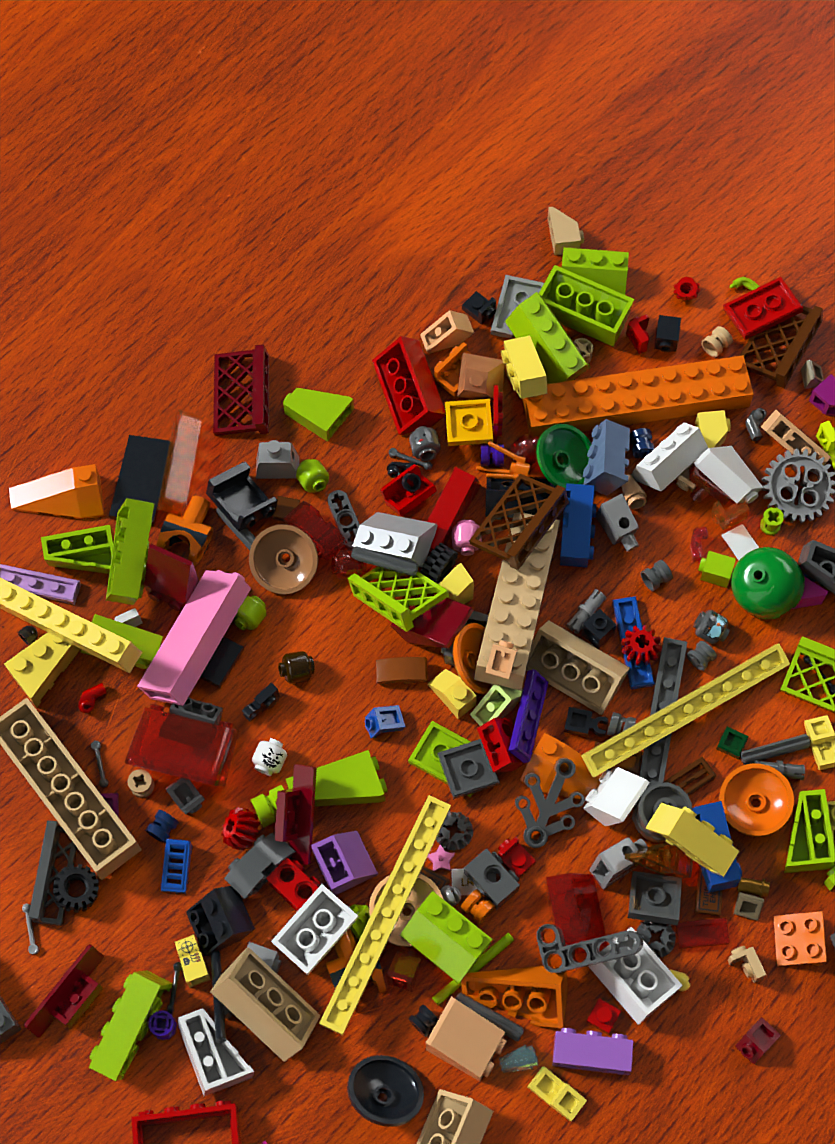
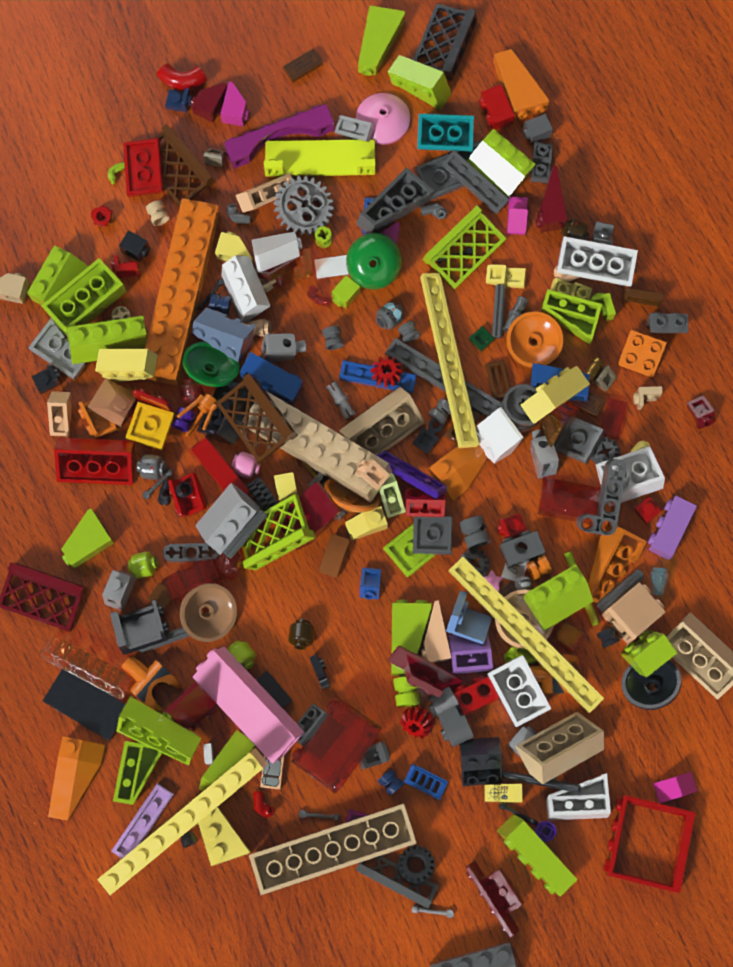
camera: 70 degrees left, 10 degrees up
tan wheel [128,769,154,798] -> none
white head [252,738,287,776] -> none
dark grey plant [515,758,585,848] -> none
light yellow slope [527,1066,587,1121] -> none
black brick [581,608,617,649] -> none
none -> black hinge [197,279,224,311]
none -> tile [260,755,284,790]
none -> light nougat slope [421,600,451,663]
none -> medium blue bracket [446,590,492,644]
none -> dark grey wheel [459,515,491,549]
none -> lime slope [620,630,677,677]

